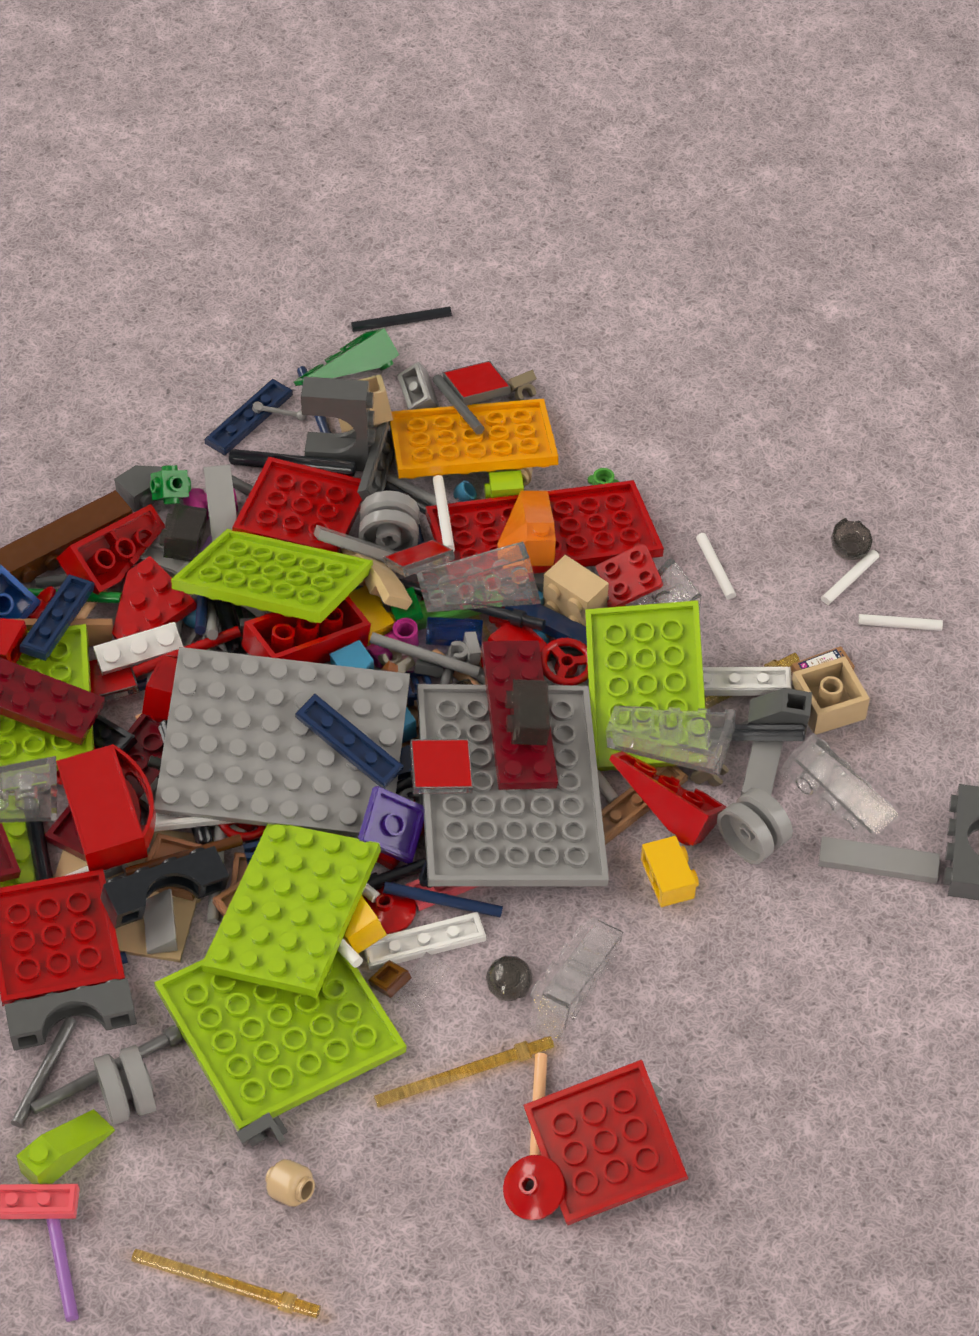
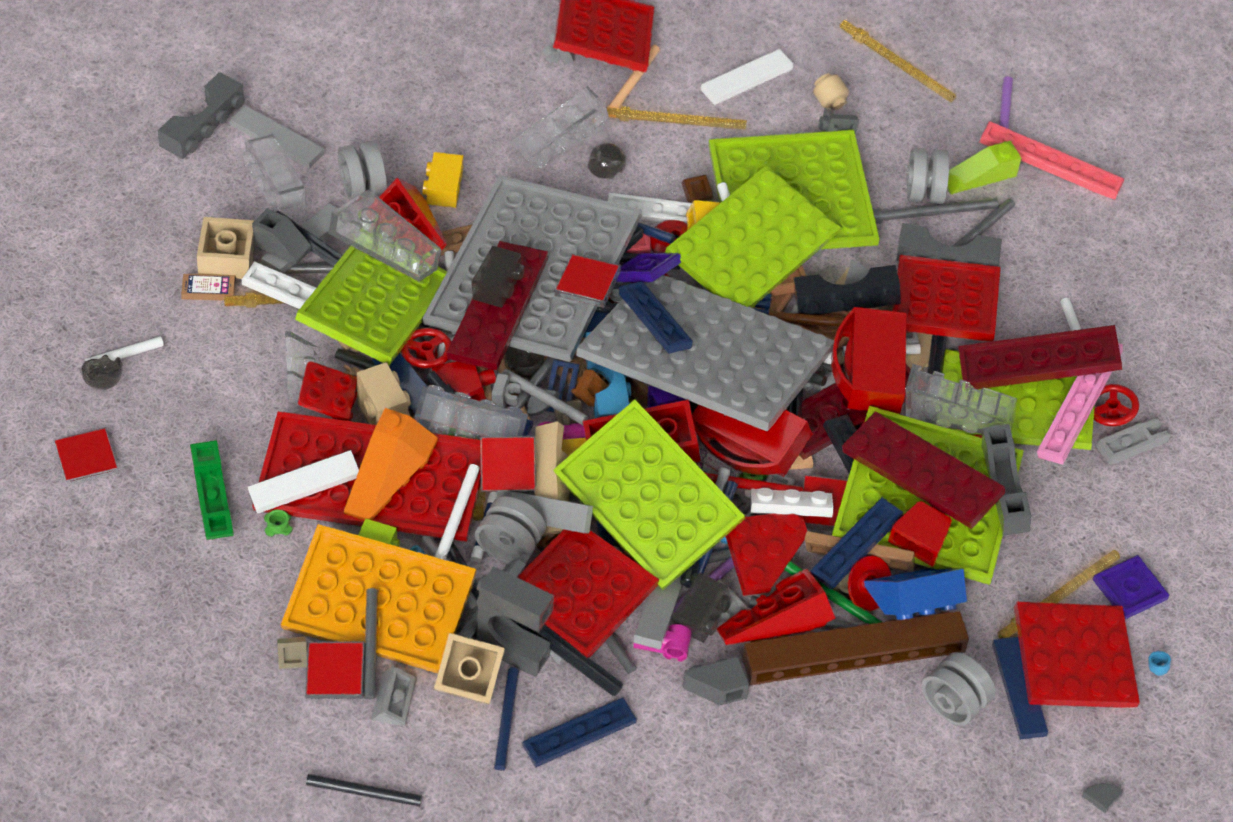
camera: 160 degrees left, 0 degrees up
green brick [150,465,191,505] -> none
light grey hinge [252,402,306,421] -> none
wedge [293,328,399,386] -> none
red dish [503,1155,565,1220] -> none
white bar [696,533,736,600] -> none
white bar [858,614,943,631] -> none
none -> red tile [53,427,120,487]
none -> green slope [190,440,234,540]
none -> white tile [248,450,359,514]
none -> white tile [701,49,793,105]

